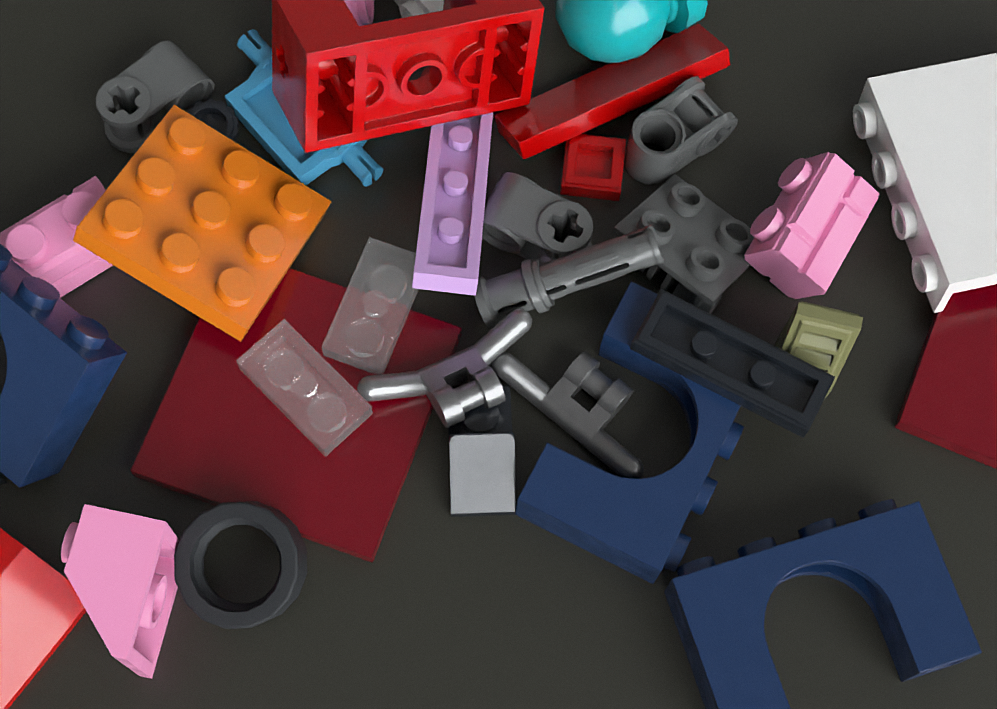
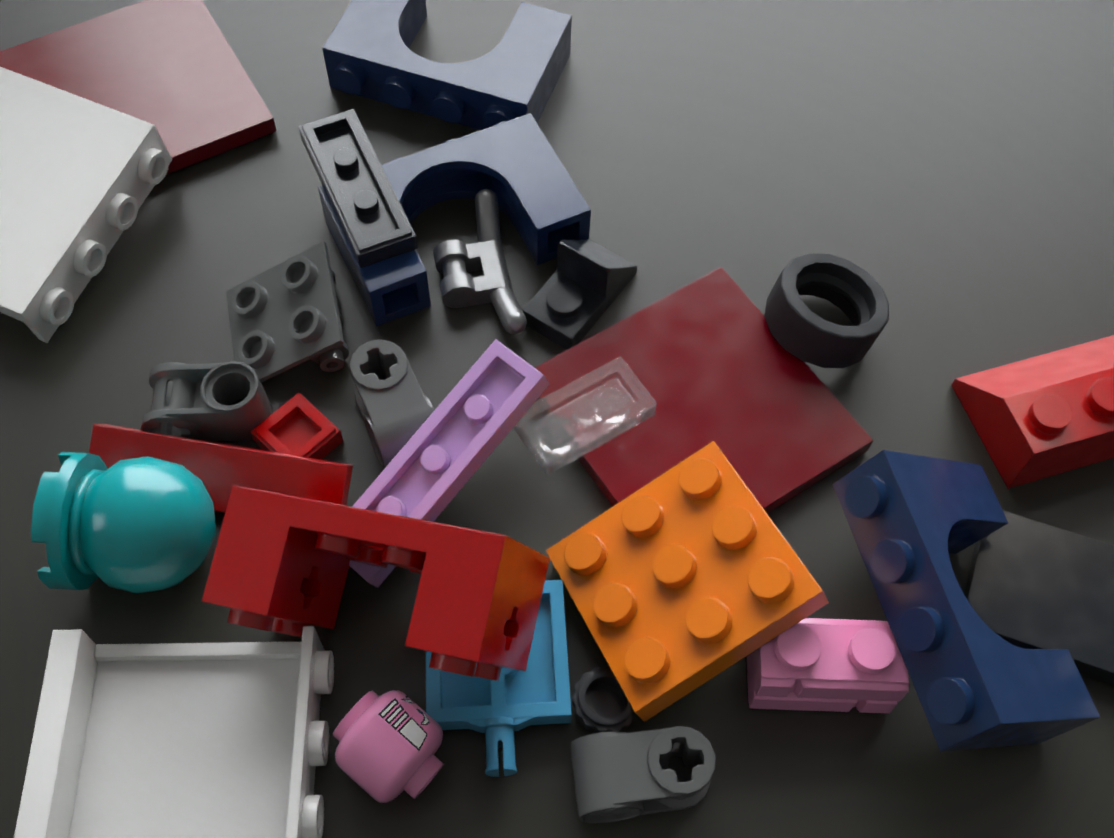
camera: 140 degrees left, 10 degrees down
bright pink slope [61,504,180,679] -> none
clear plate [236,319,373,457] -> none
flat silver piece [357,309,532,428] -> none
dark grey pin [474,224,665,330] -> none
bright pink brick [744,152,880,299] -> none
olive slope [774,301,863,400] -> none

